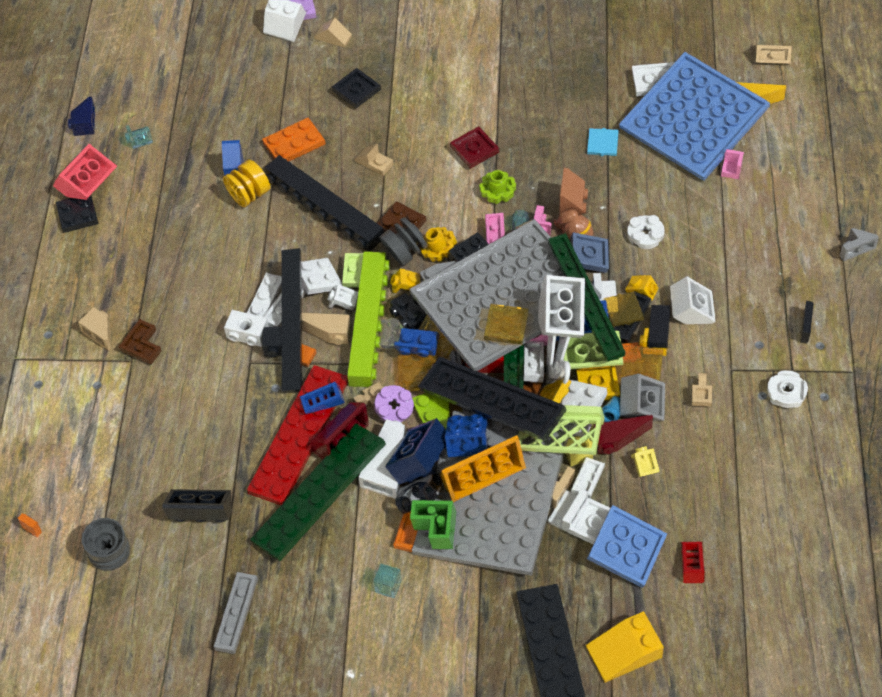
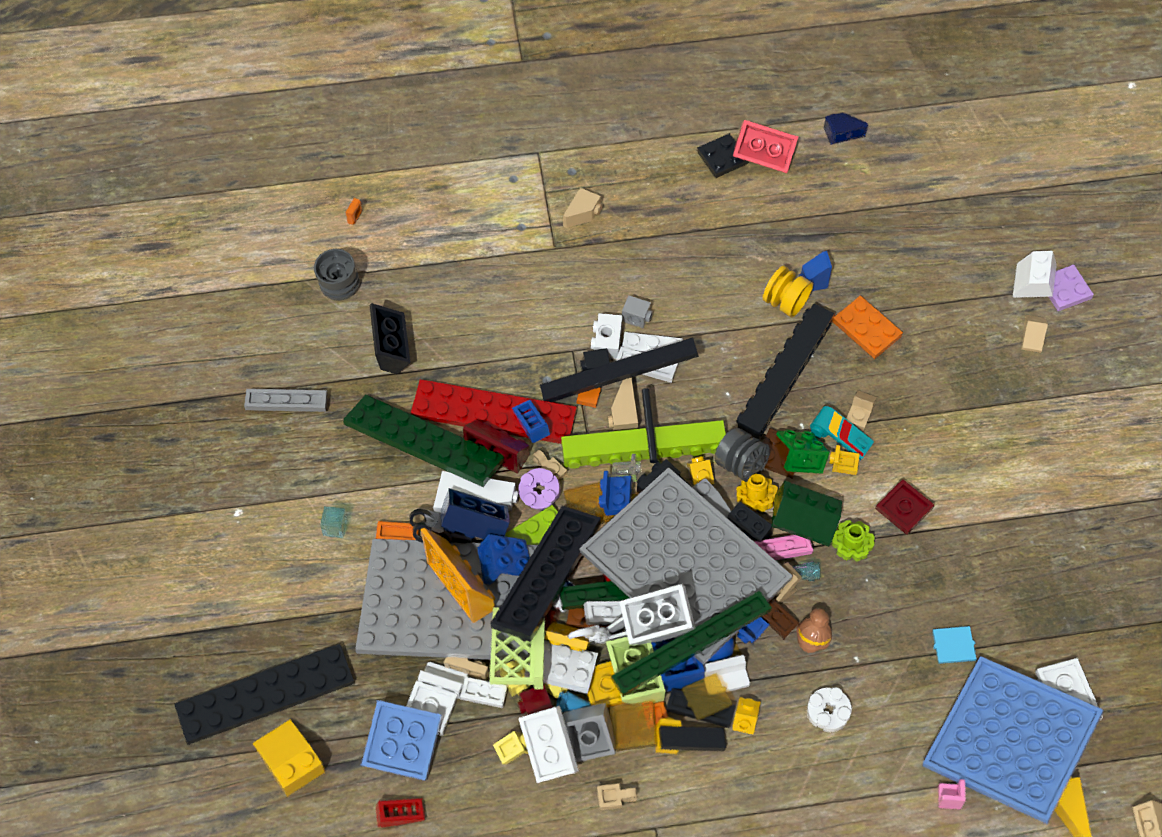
camera: 75 degrees right, 5 degrees up
reddish brown plate [119,319,162,365] -> none
clear light blue bracket [124,125,153,149] -> none
white plate [301,258,342,295] -> none
white bracket [327,284,358,311] -> none
black plate [332,68,381,109] -> none
yellowish green plate [342,253,363,288] -> none
bright green brick [410,500,456,549] -> none
clear yellow plate [484,304,529,345] -> none
bright pink bracket [533,205,551,236] -> none
nougat slope [560,168,588,215] -> none
sand blue plate [570,233,609,273] -> none
white slope [670,276,716,324] -> none
none -> white plate [519,706,578,783]
none -> light grey brick [622,296,653,329]
none -> black bar [642,388,658,463]
none -> dark green slope [771,481,842,547]
none -> green bracket [776,429,830,474]
none -> teal door [810,406,874,460]
none -> yellow bracket [829,445,859,475]

